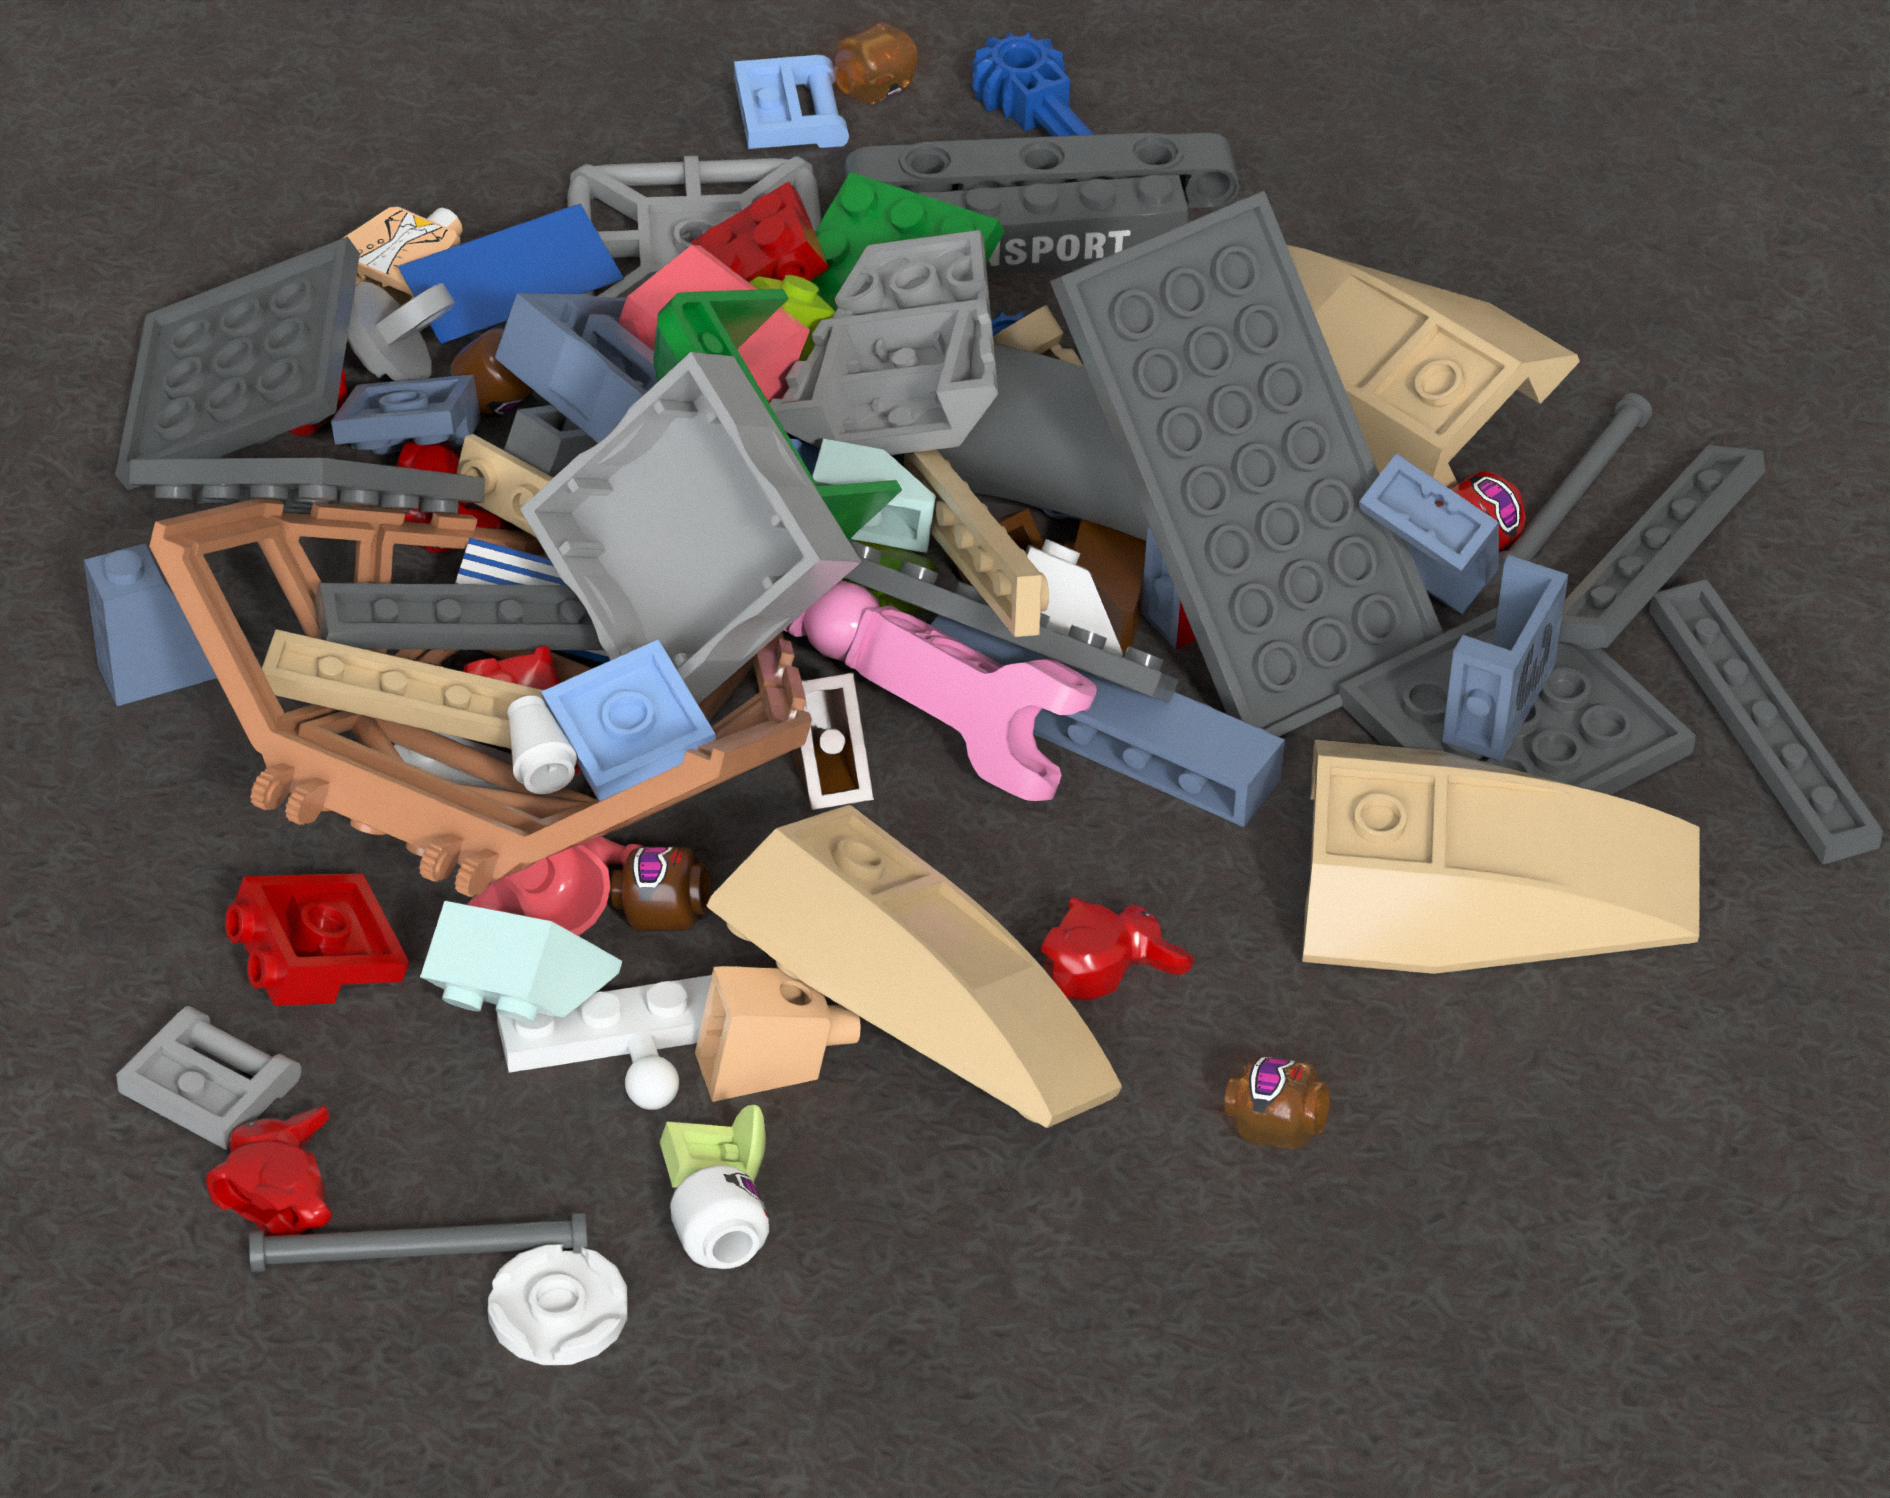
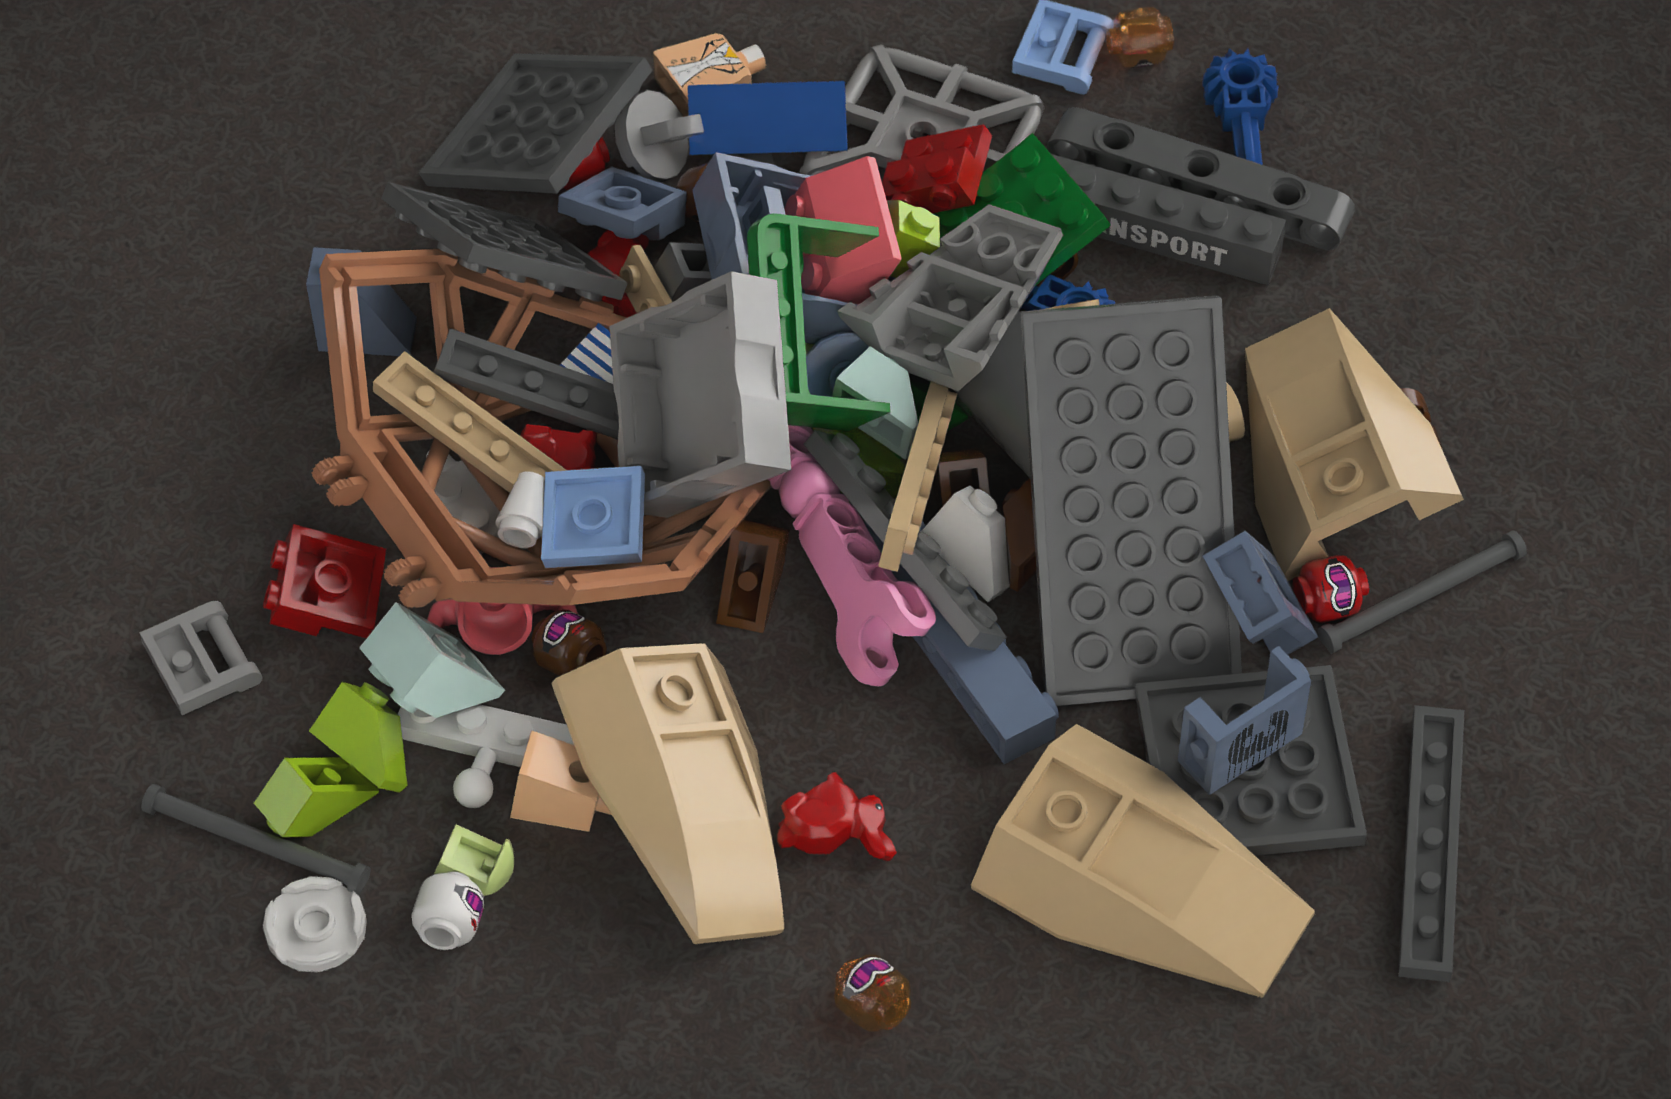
camera: 30 degrees right, 10 degrees up
red animal [206,1105,332,1237] -> none
dark grey plate [1559,445,1766,649] -> none
none -> lime slope [254,757,379,837]
none -> lime slope [309,682,407,793]

